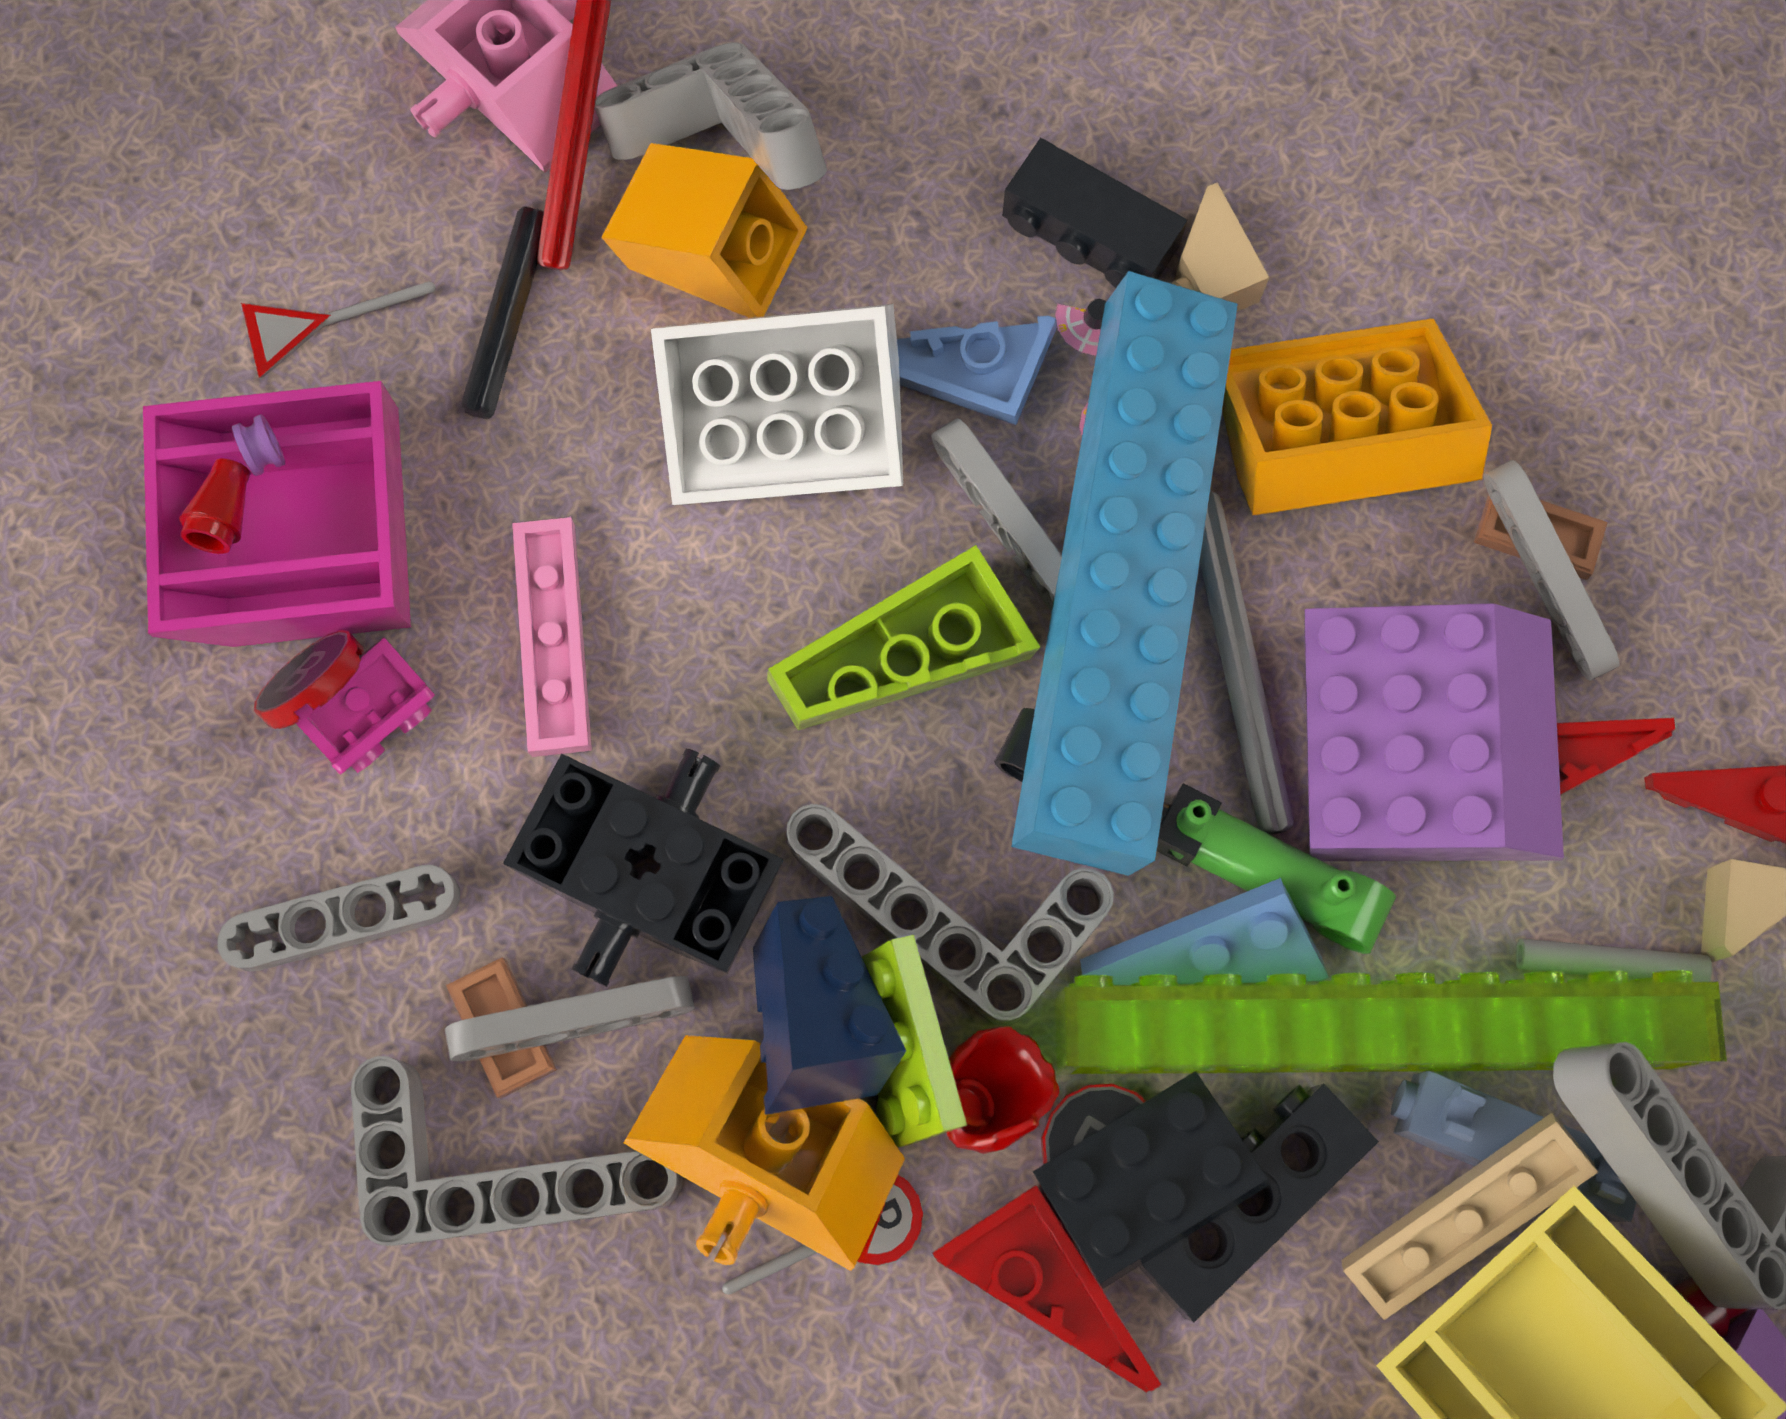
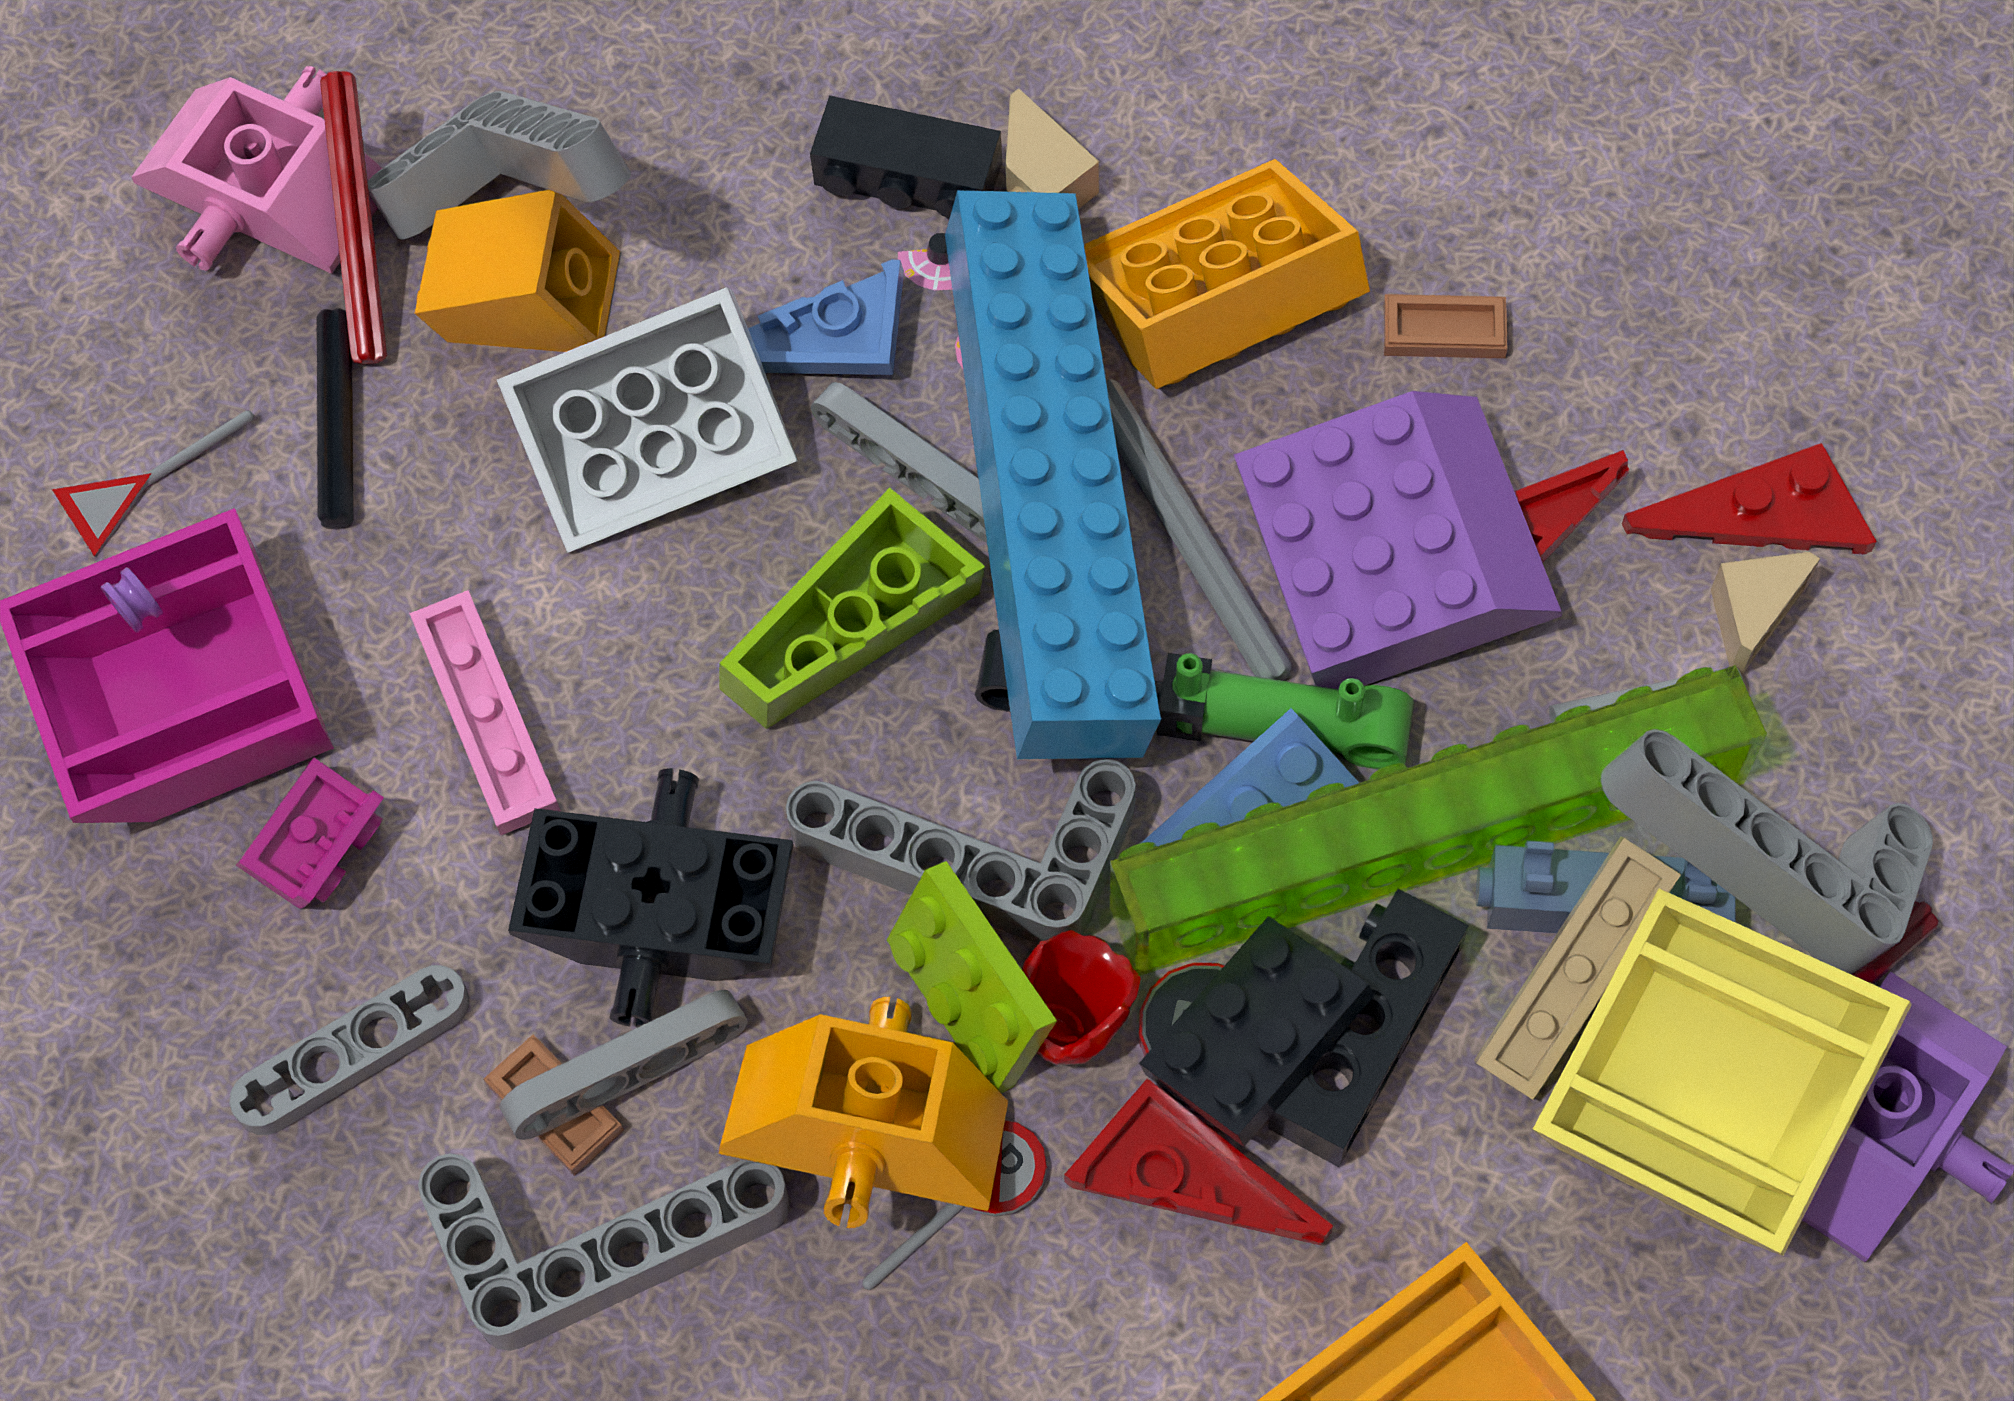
camera: 15 degrees left, 10 degrees down
red cone [179,458,251,554] -> none
tile [254,630,364,729] -> none
dark blue wedge [753,896,906,1115] -> none
light grey beam [1483,460,1620,681] -> none

